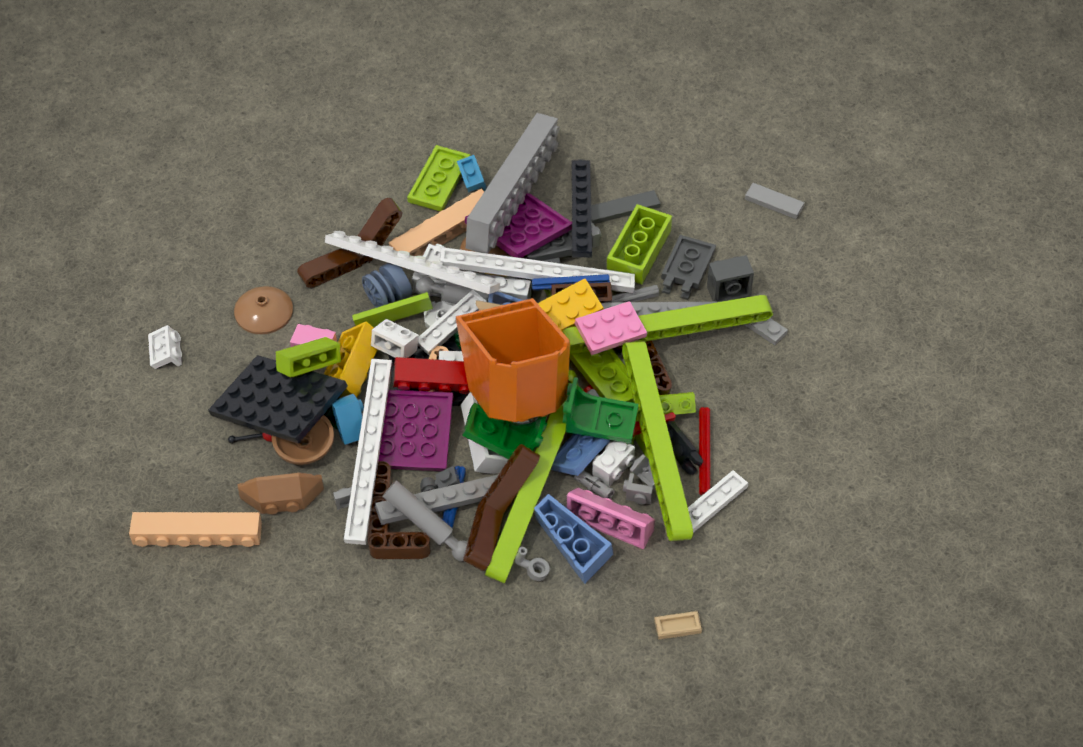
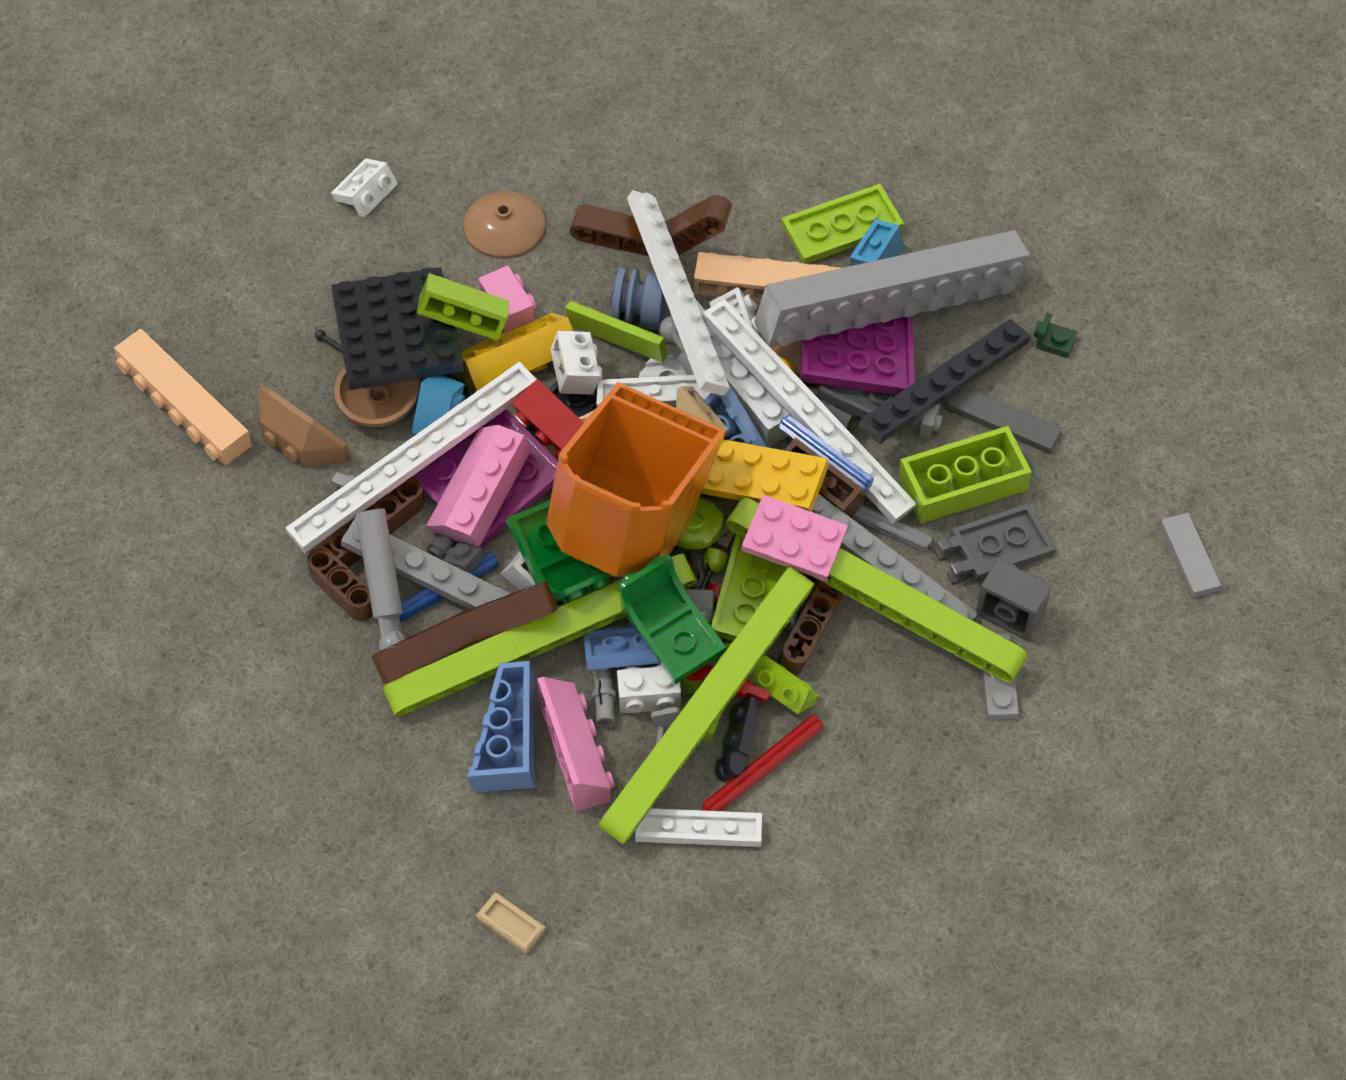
camera: 45 degrees right, 5 degrees up
light grey plate [514,547,550,581] -> none
light grey bracket [623,473,653,505] -> none
none -> bright pink slope [426,425,531,547]
none -> dark green bracket [1033,313,1078,359]

